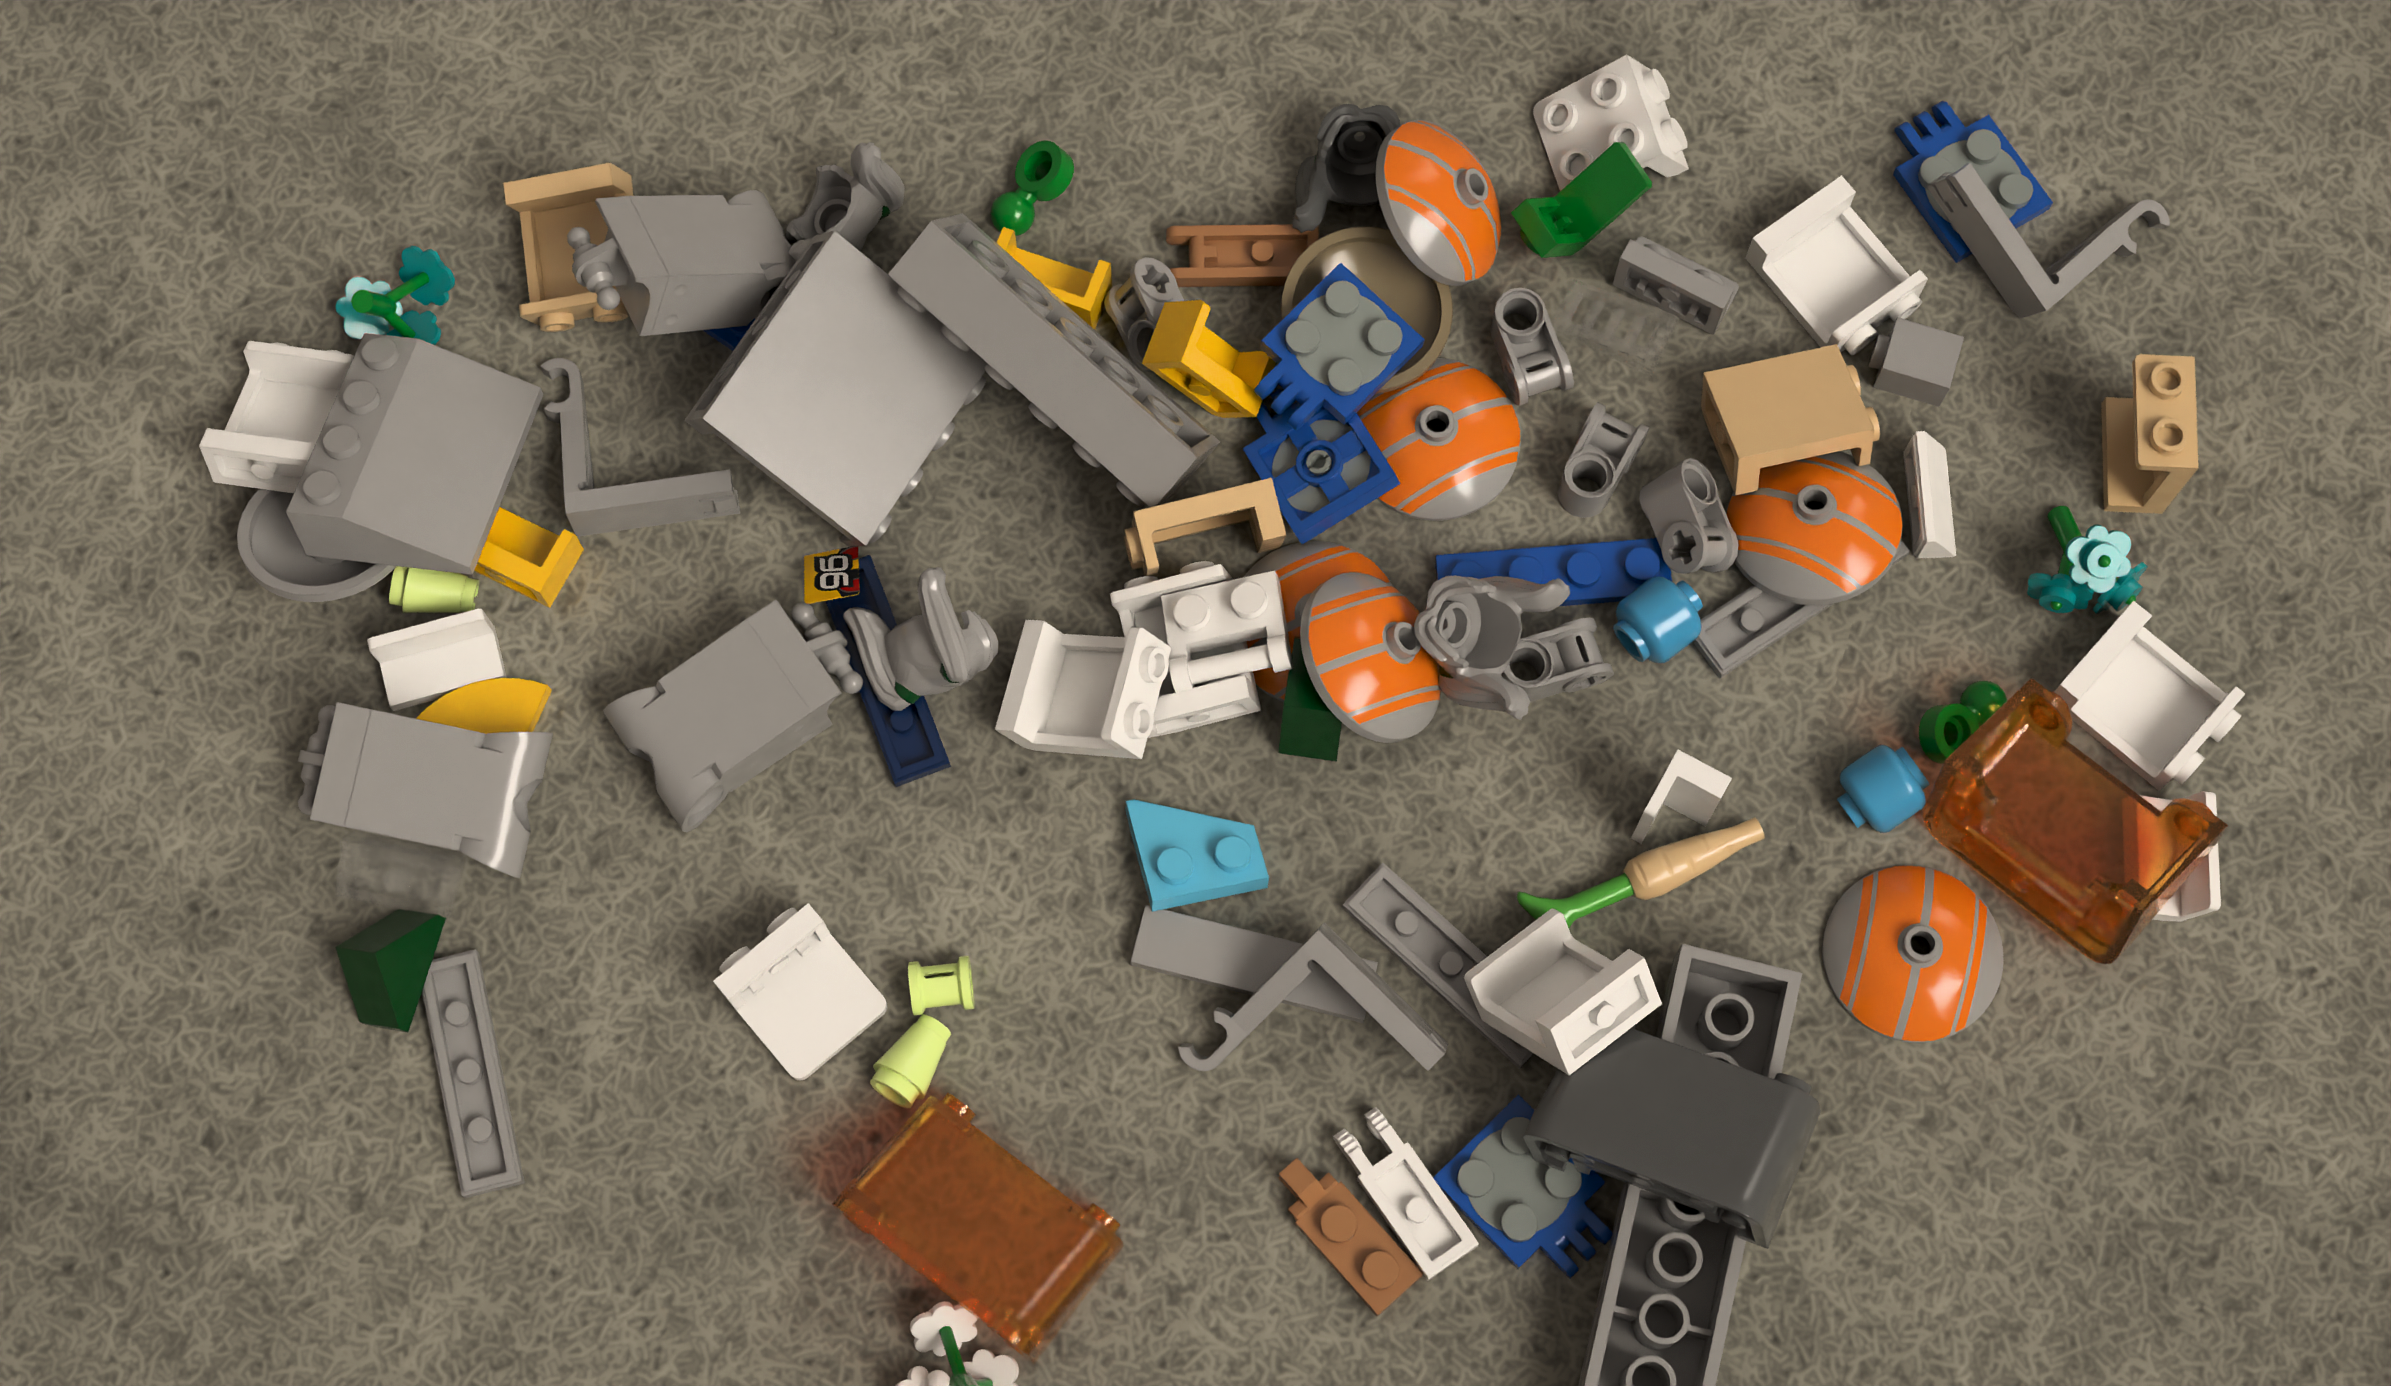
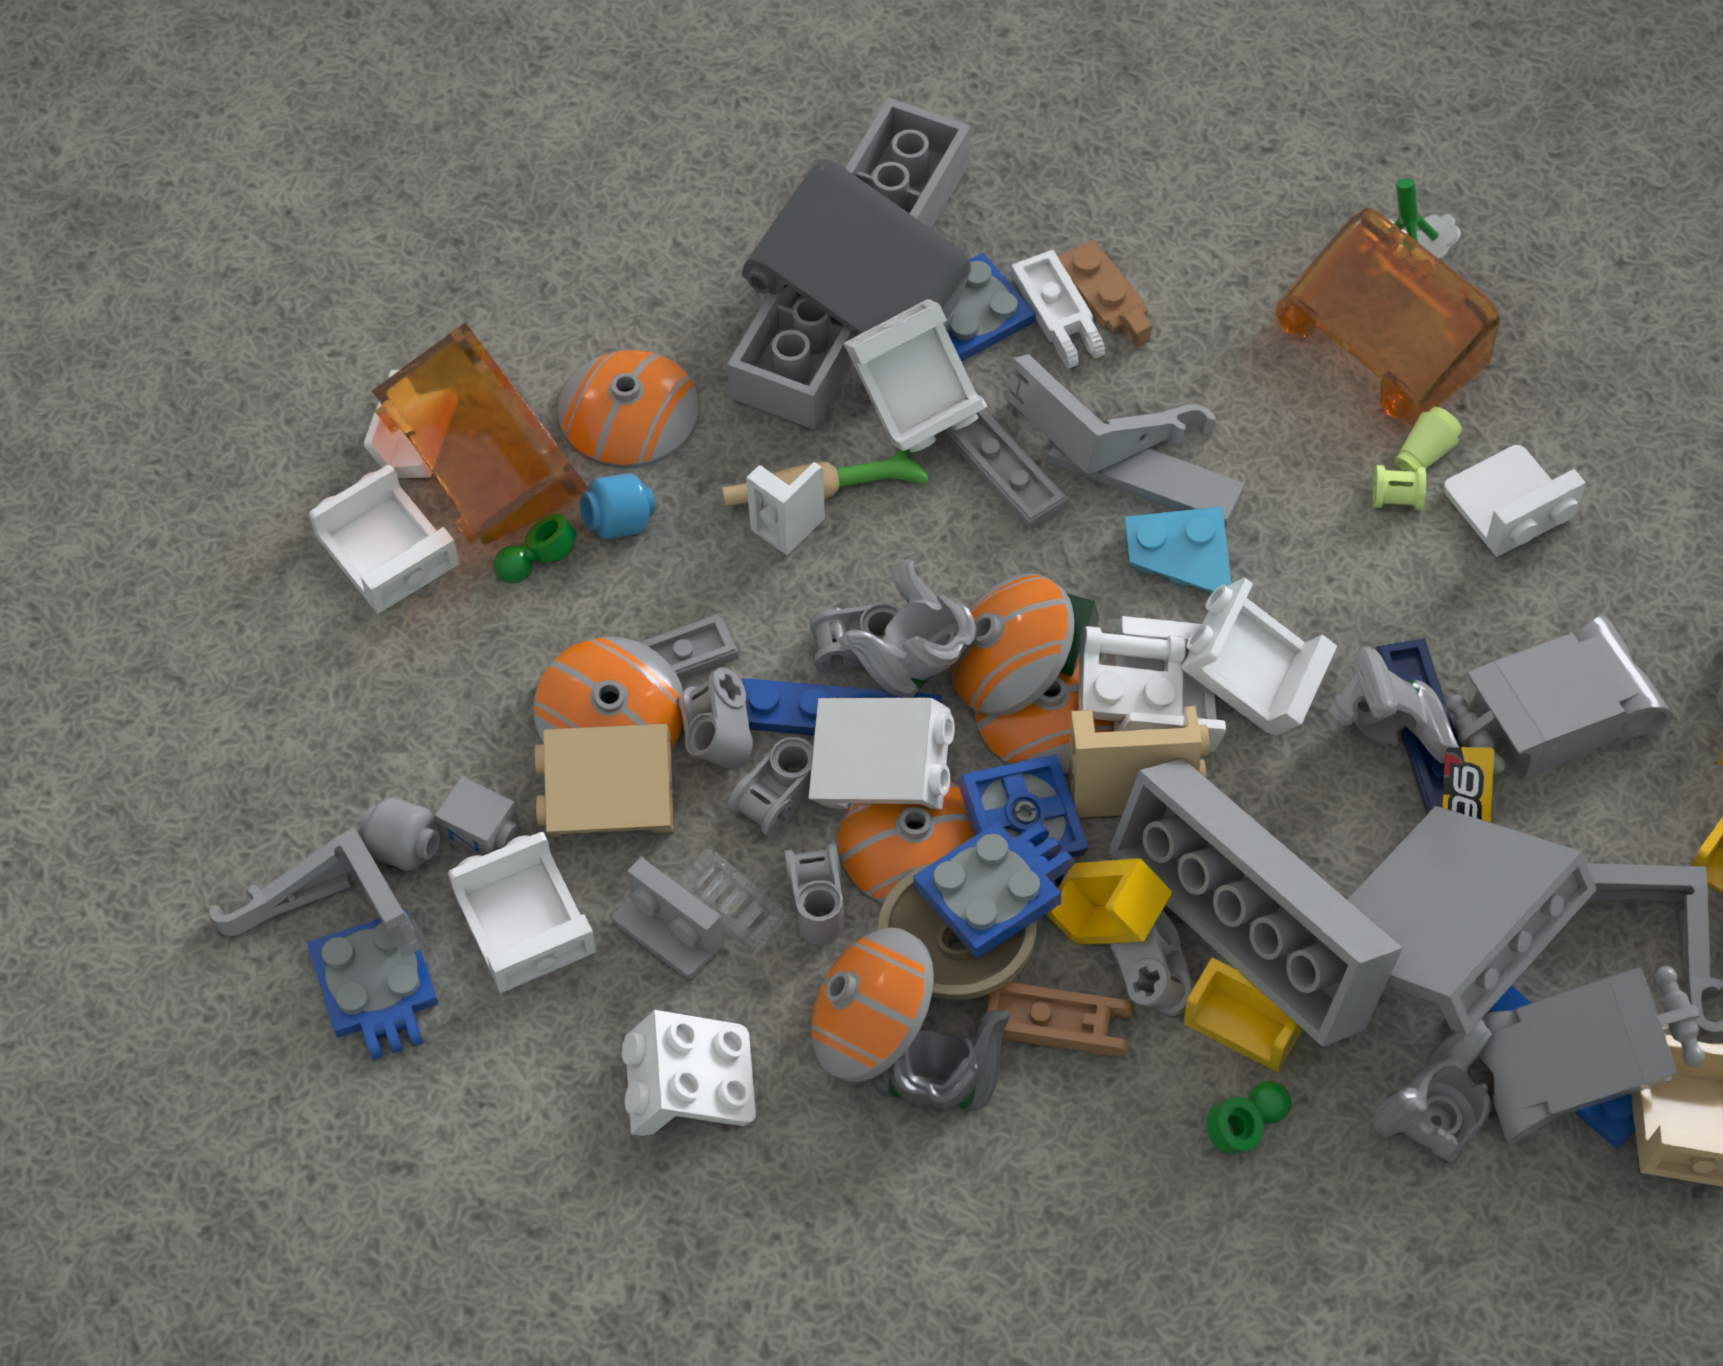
camera: 170 degrees left, 15 degrees down
green bracket [1511,142,1652,258] -> none
dark azure head [1613,577,1703,663] -> none
white slope [1903,431,1956,558] -> none
teal plant [2027,506,2148,614] -> none
tan panel [2101,354,2198,514] -> none
none -> light grey head [359,797,440,871]
none -> white panel [809,698,955,809]

